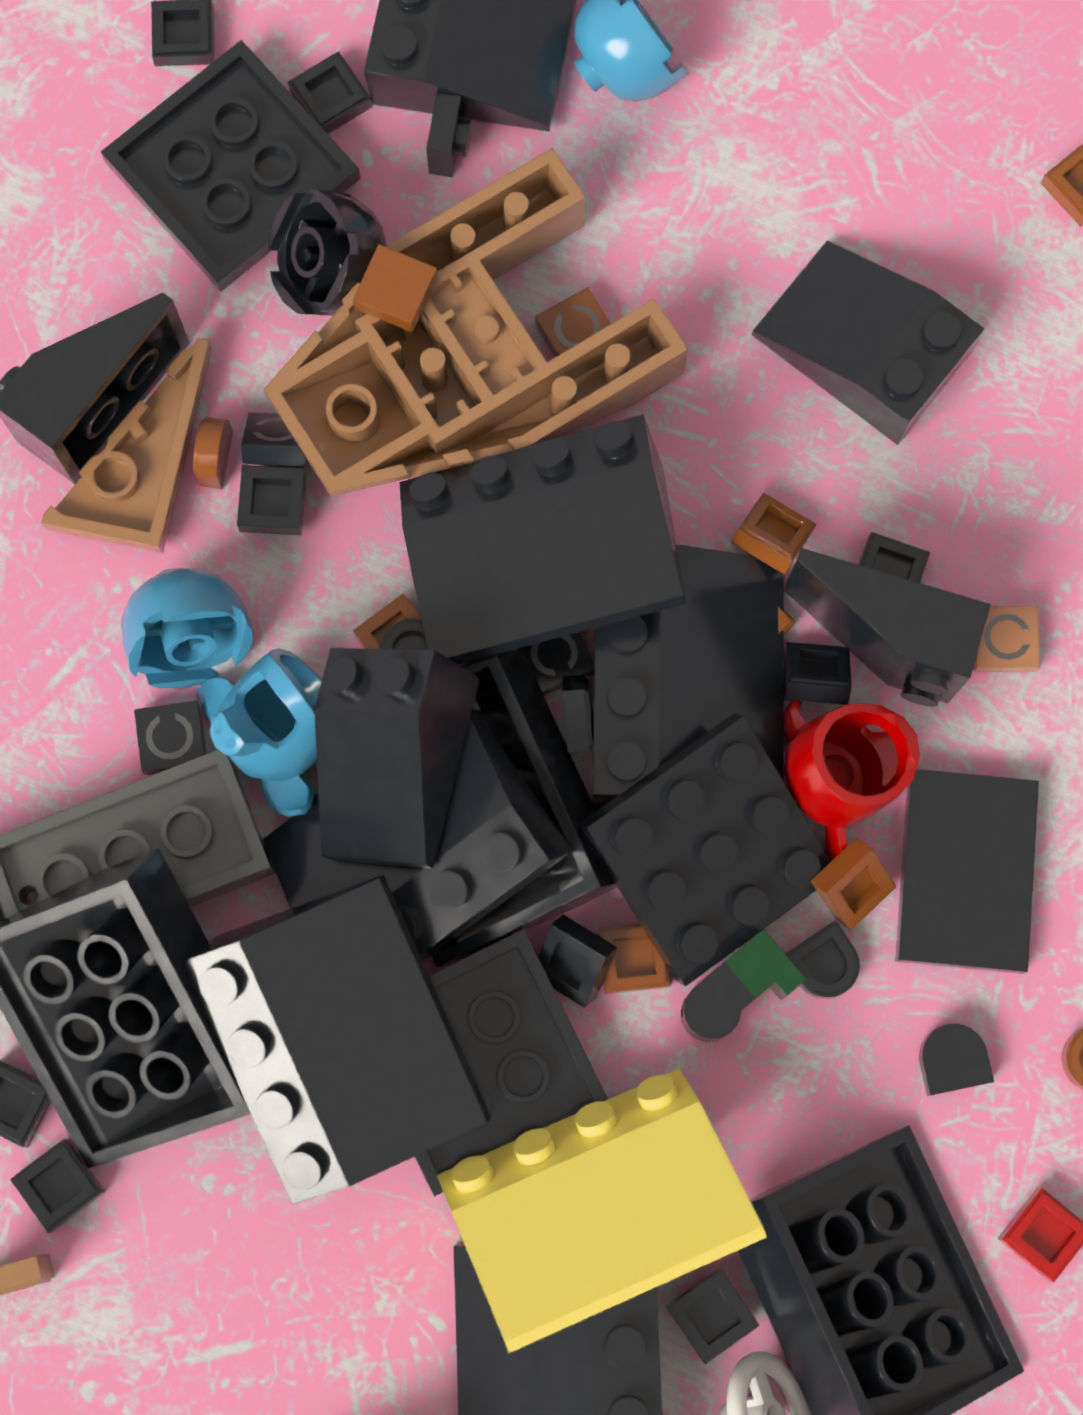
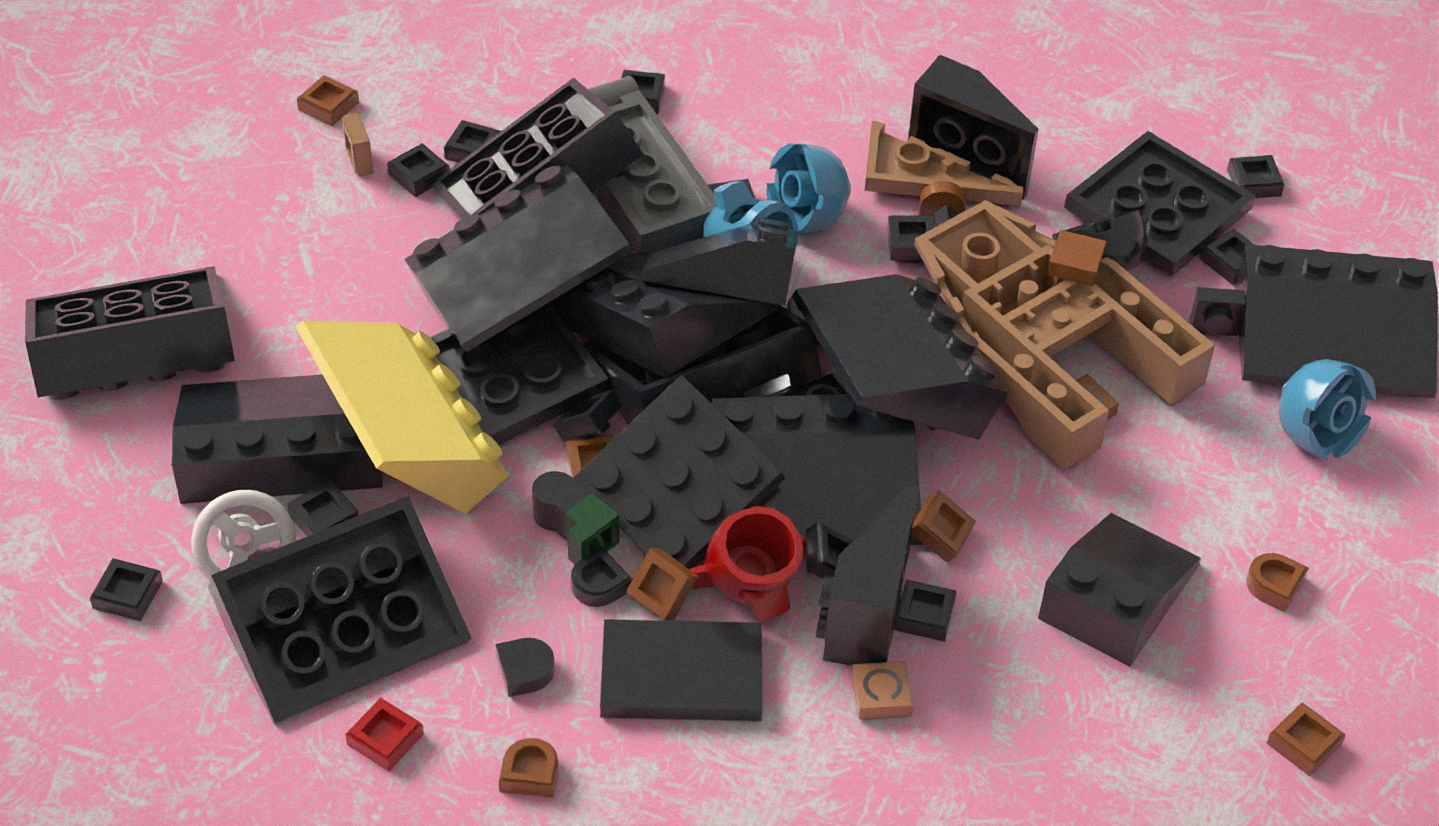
camera: 85 degrees right, 30 degrees down
none -> dark orange tile [1246,553,1309,612]

